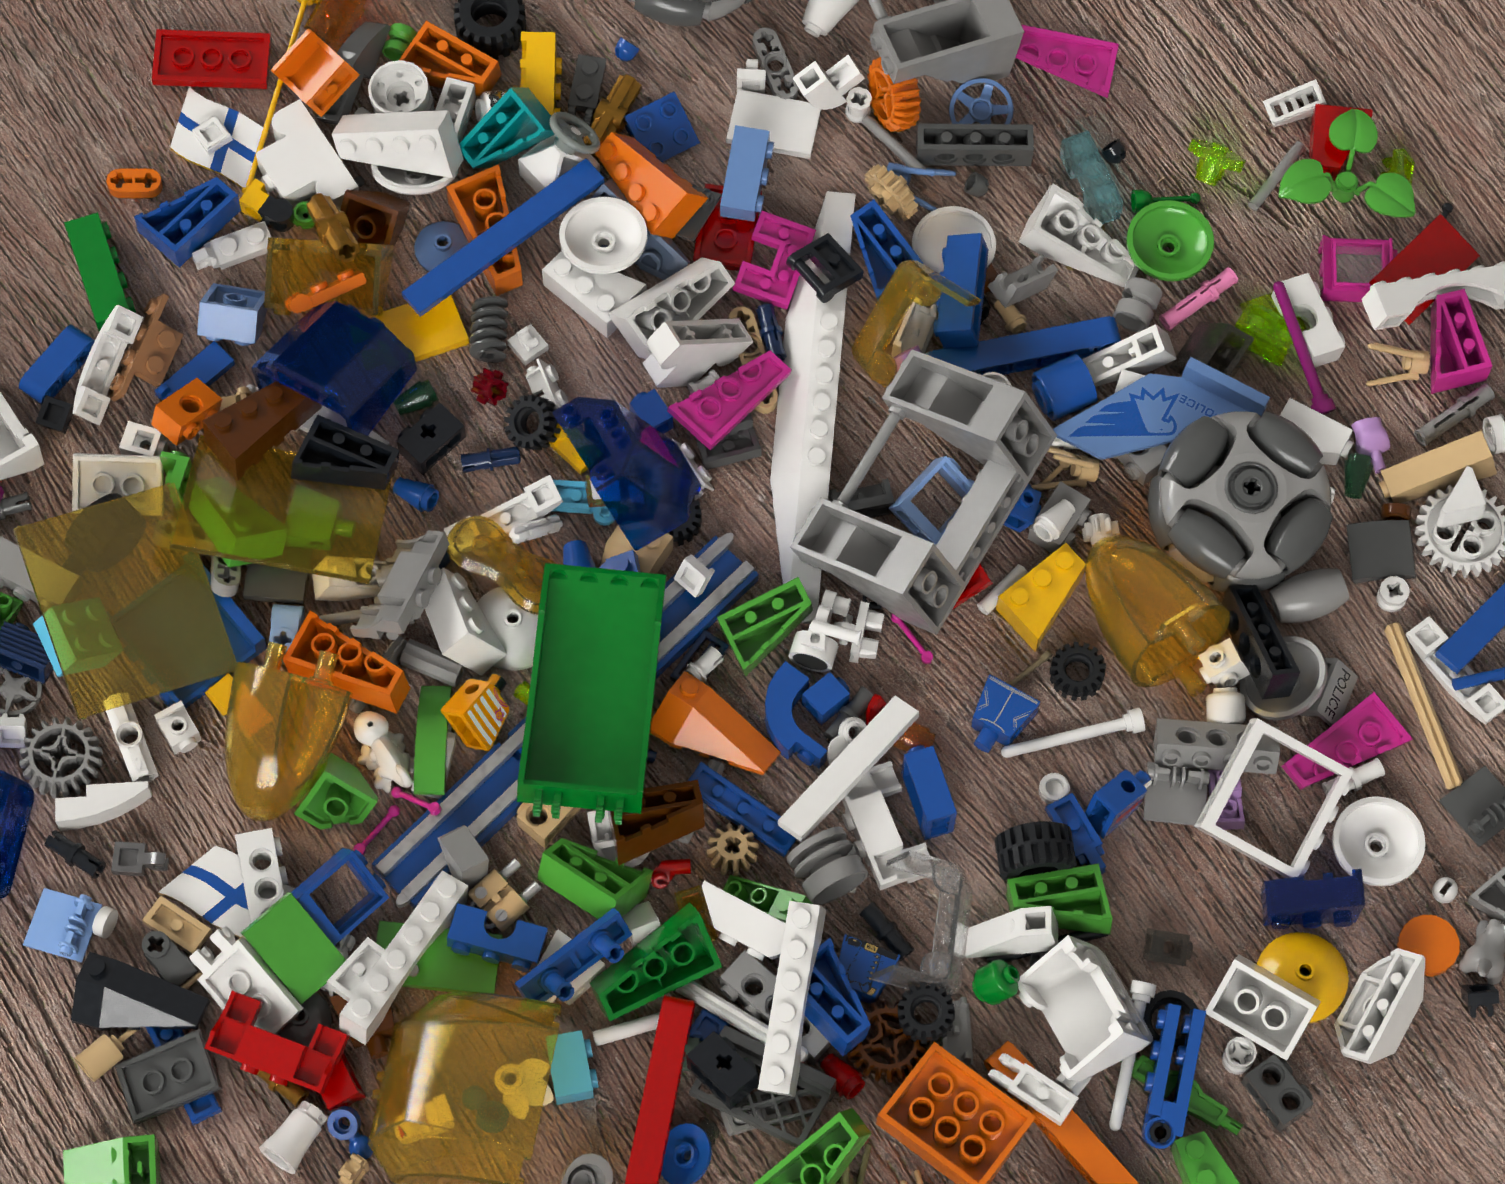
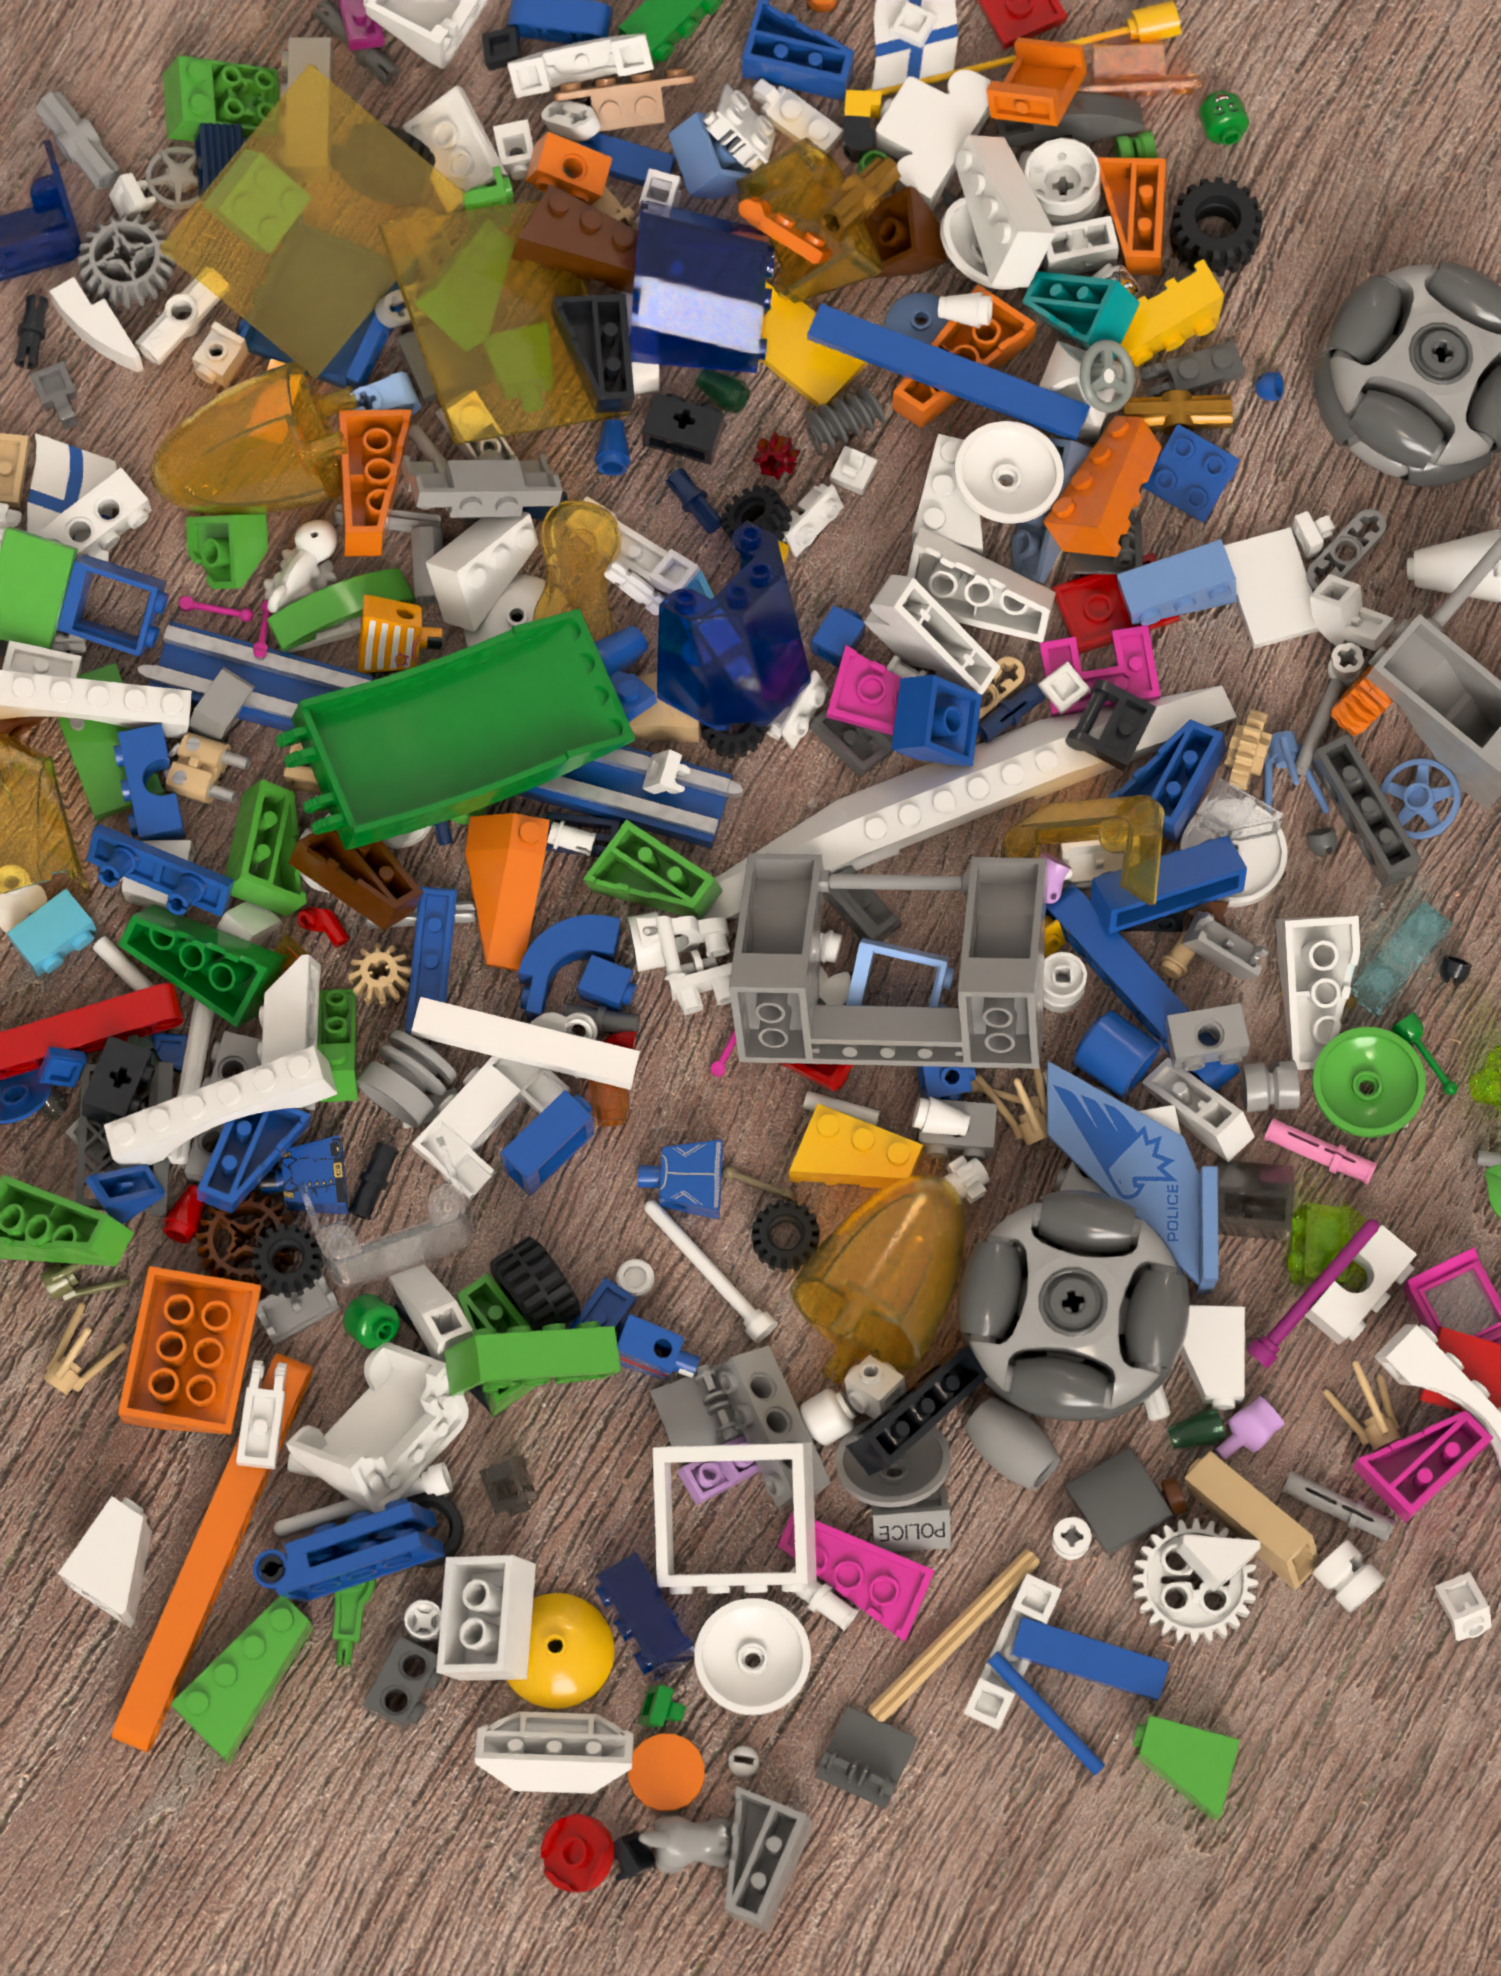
camera: 65 degrees right, 5 degrees up
none -> blue tile [37,1047,87,1088]
none -> blue slope [85,1164,166,1224]
none -> bright green wedge [444,1321,621,1396]
none -> white beam [541,100,601,141]
none -> red tile [541,1813,614,1893]
none -> green tile [637,1684,686,1728]
none -> white leg [639,168,682,220]
none -> white hinge [703,84,776,171]
none -> blue slope [891,675,982,767]
none -> white cone [938,292,993,328]
none -> white tile [1039,661,1091,714]
none -> light grey brick [1164,1003,1250,1071]
none -> clear slope [1194,777,1283,842]

